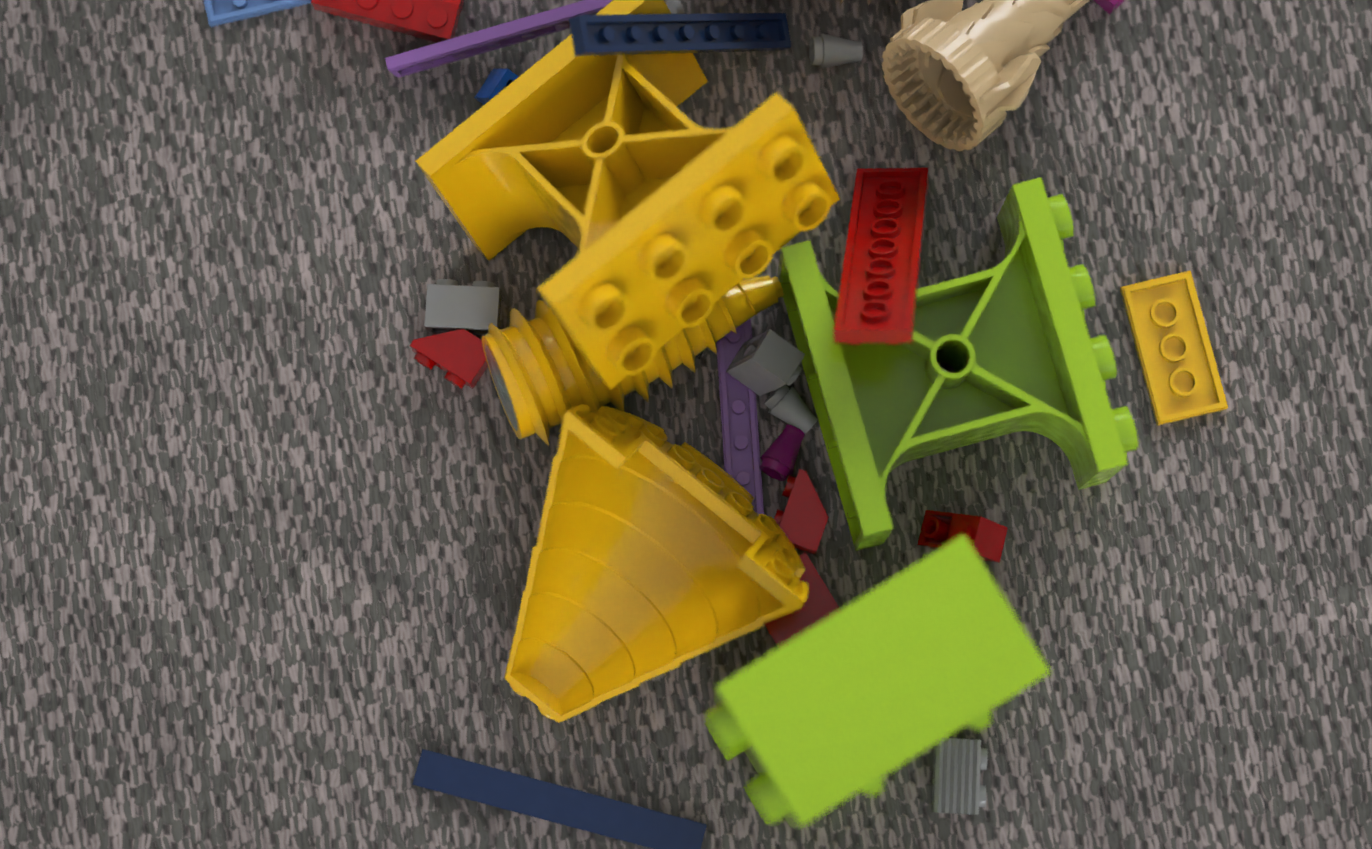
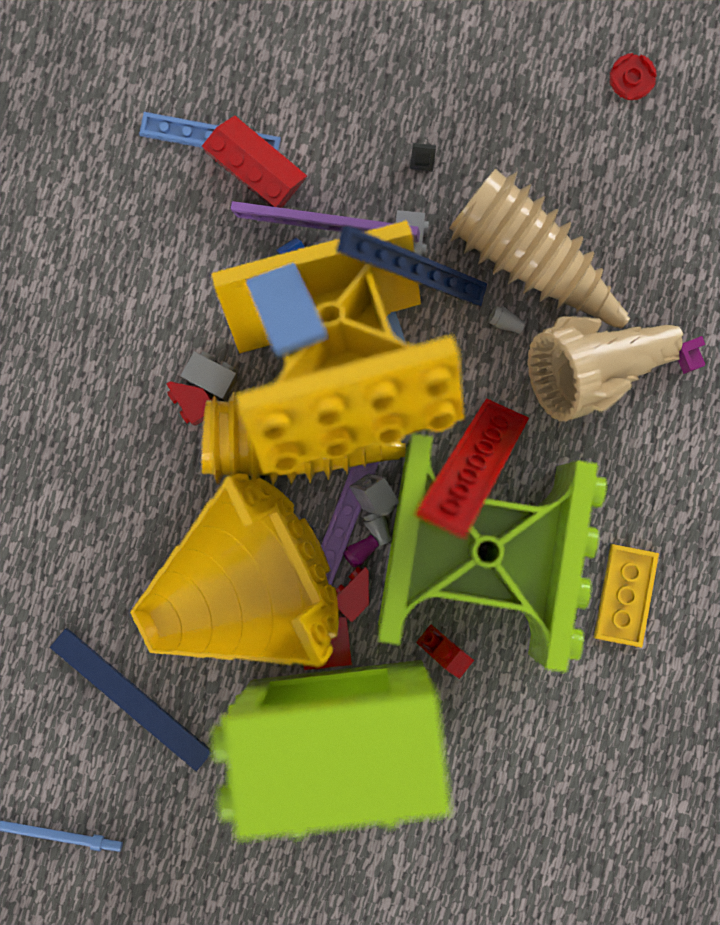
camera: 25 degrees right, 5 degrees up
none -> medium blue tile [246,262,328,357]

